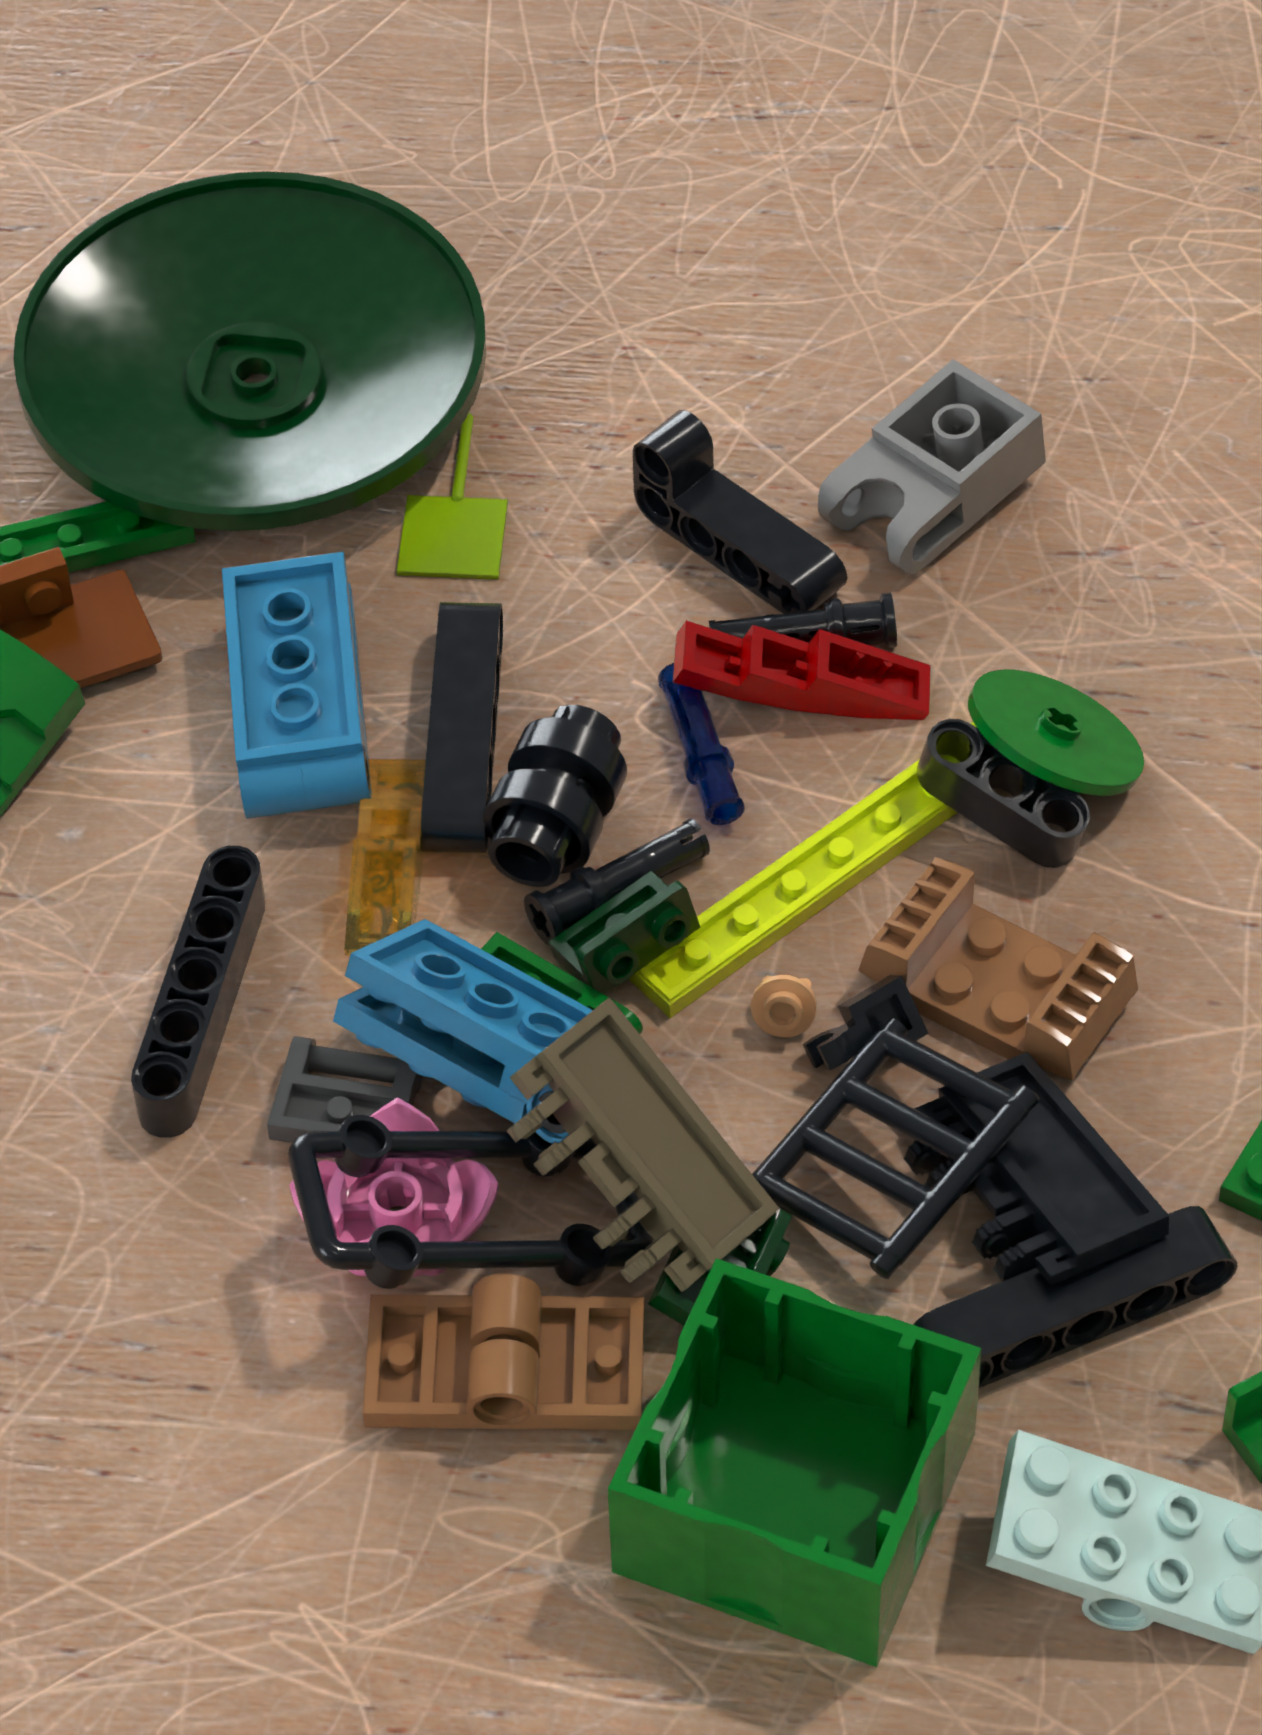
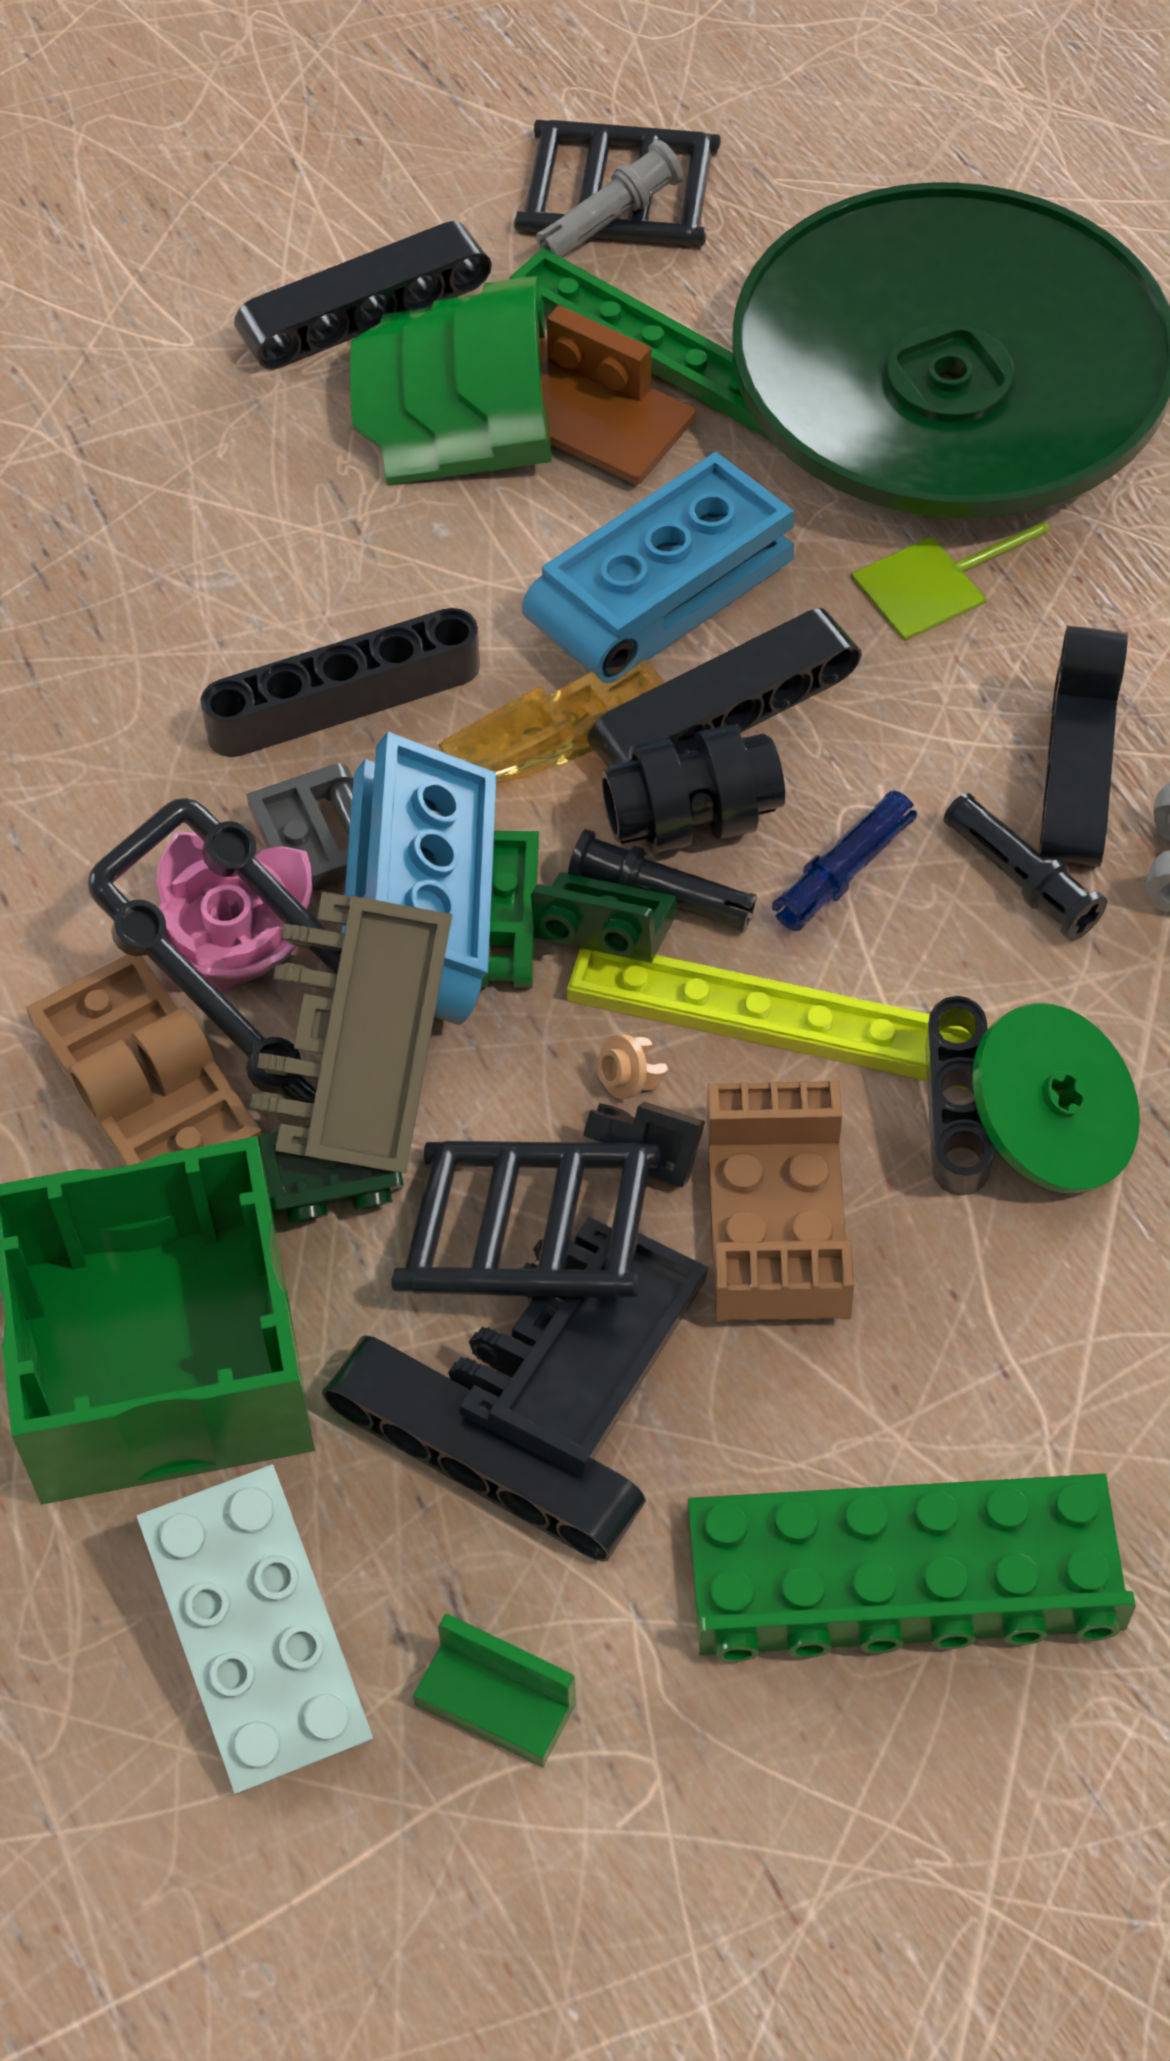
camera: 55 degrees right, 5 degrees up
red slope [673,620,931,720] -> none

